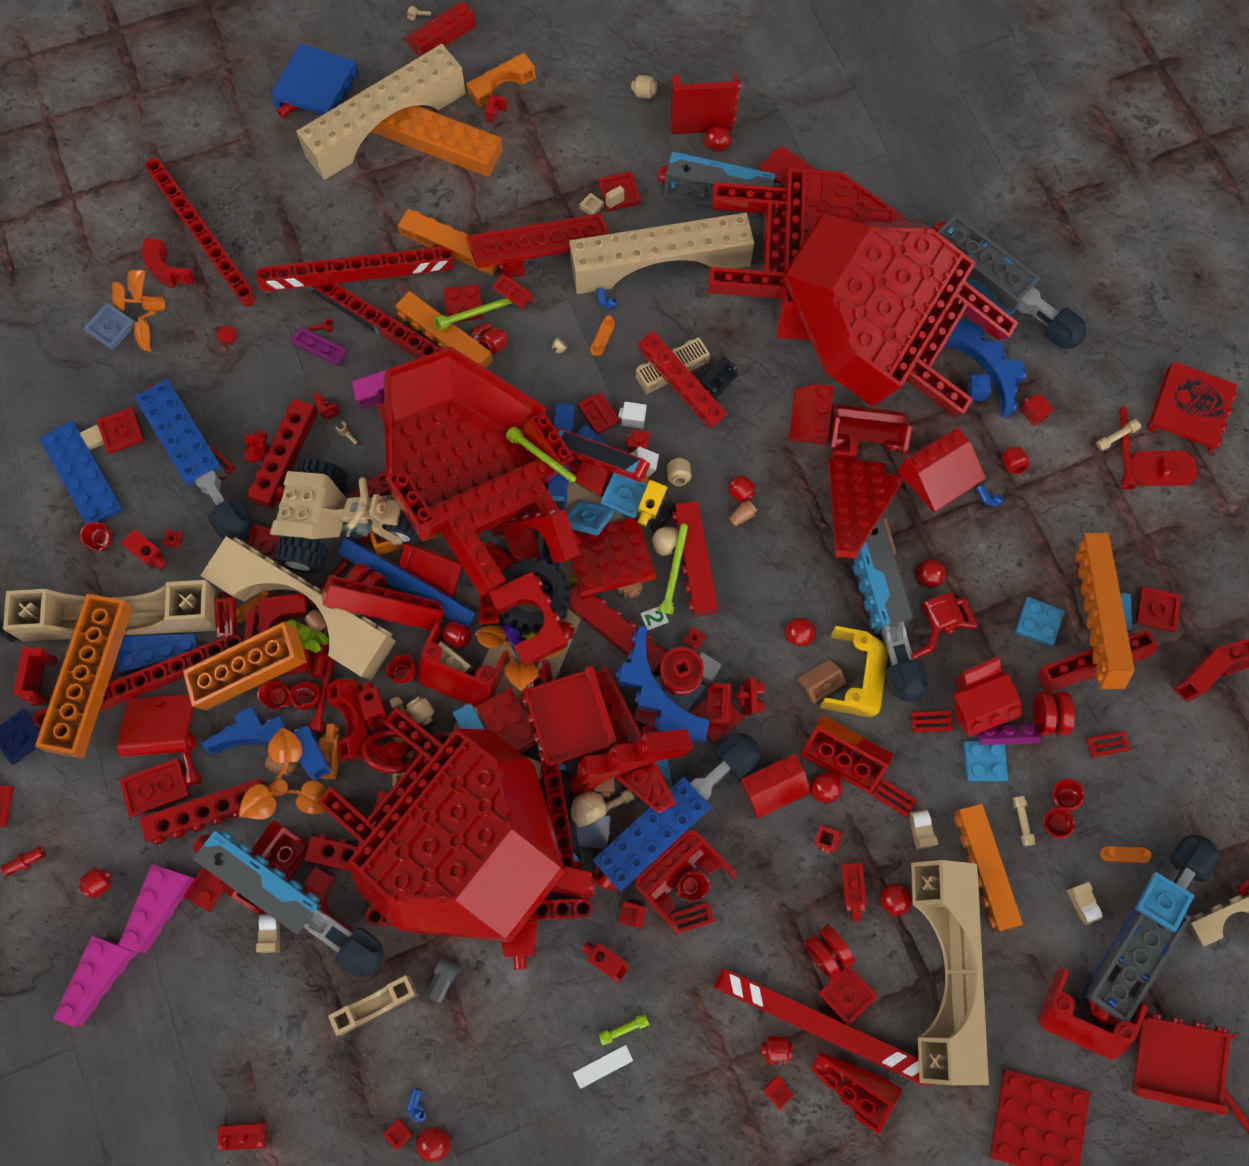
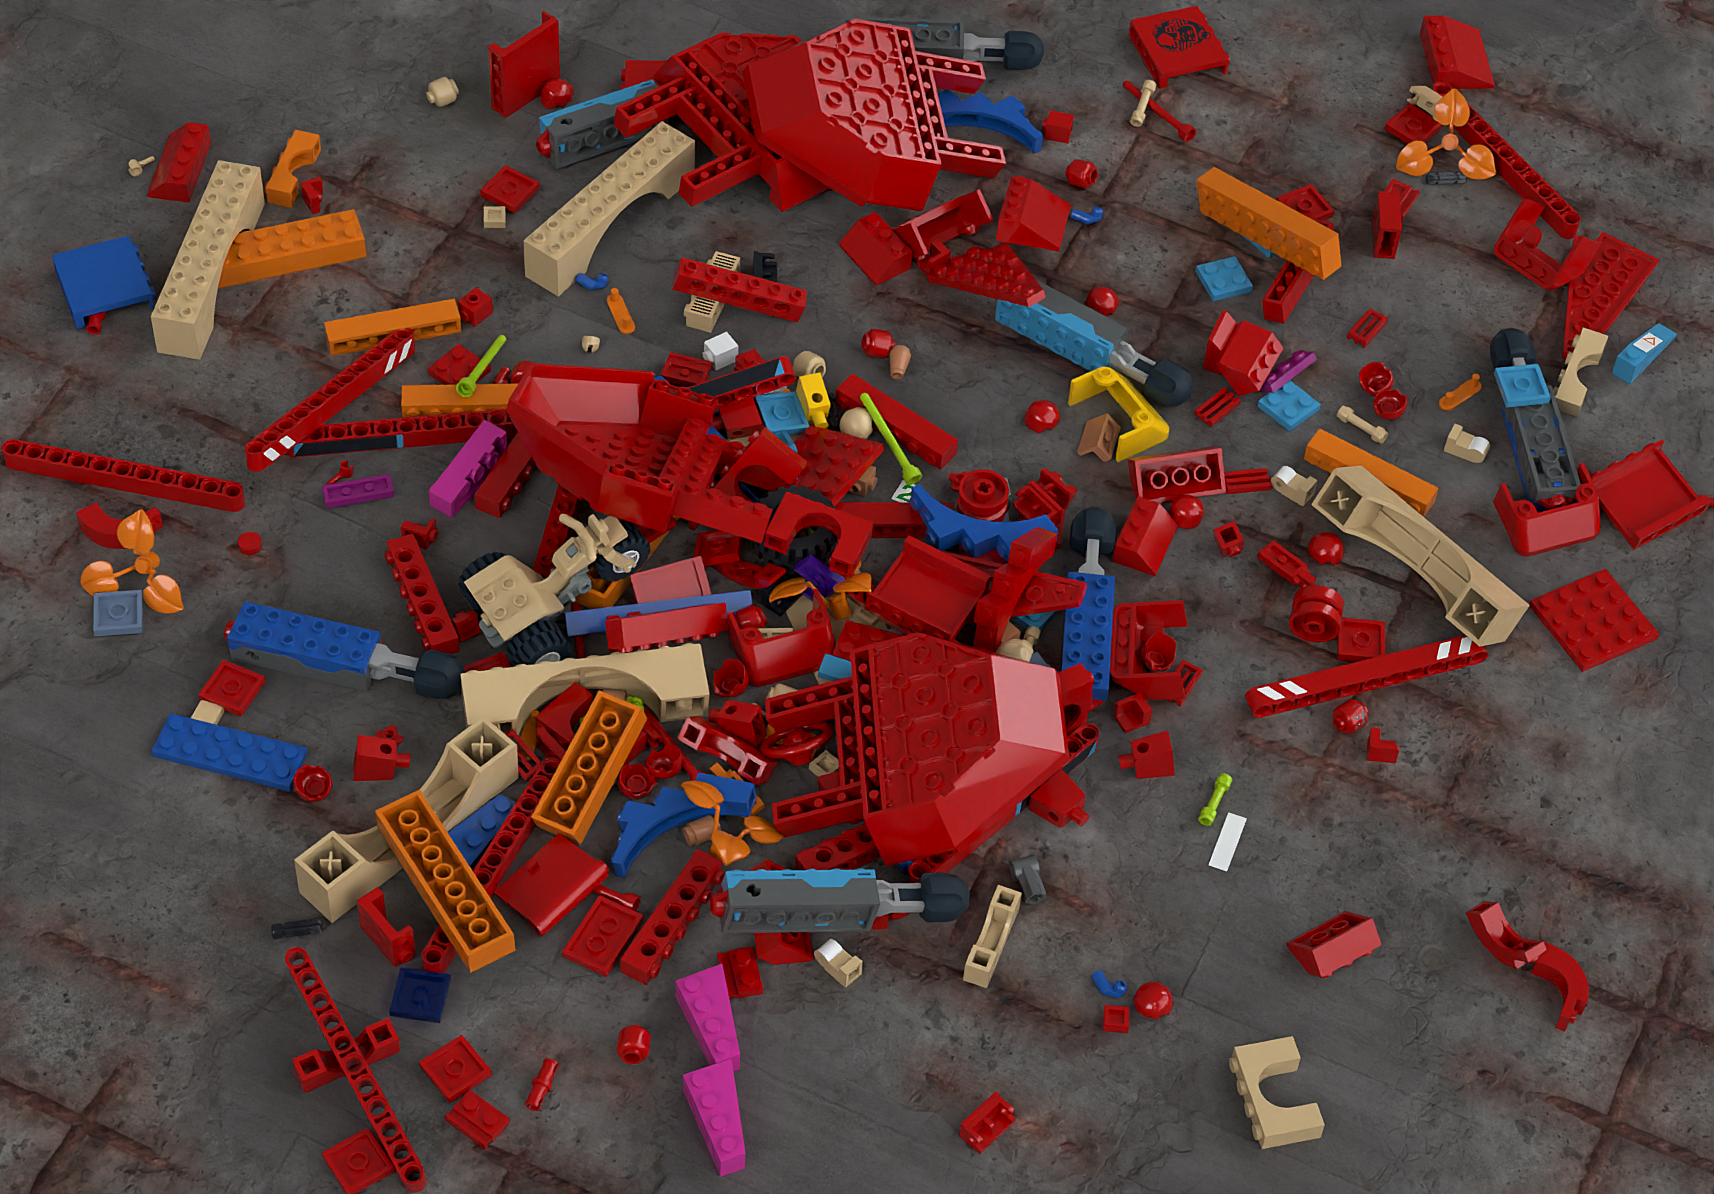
camera: 45 degrees left, 20 degrees down
red hips [244,429,269,463] -> none
tan hand [336,421,358,445] -> none
red plate [466,213,610,269] -> none
red hinge [492,273,534,310] -> none
lime piece [506,426,576,482] -> none
tan tile [606,185,624,209] -> none
red wedge [812,1052,903,1134] -> none
red piece [911,593,978,659] -> none
blue brick [966,375,991,401] -> none
red wheel [1033,692,1075,736] -> none
red shield [1131,451,1198,486] -> none

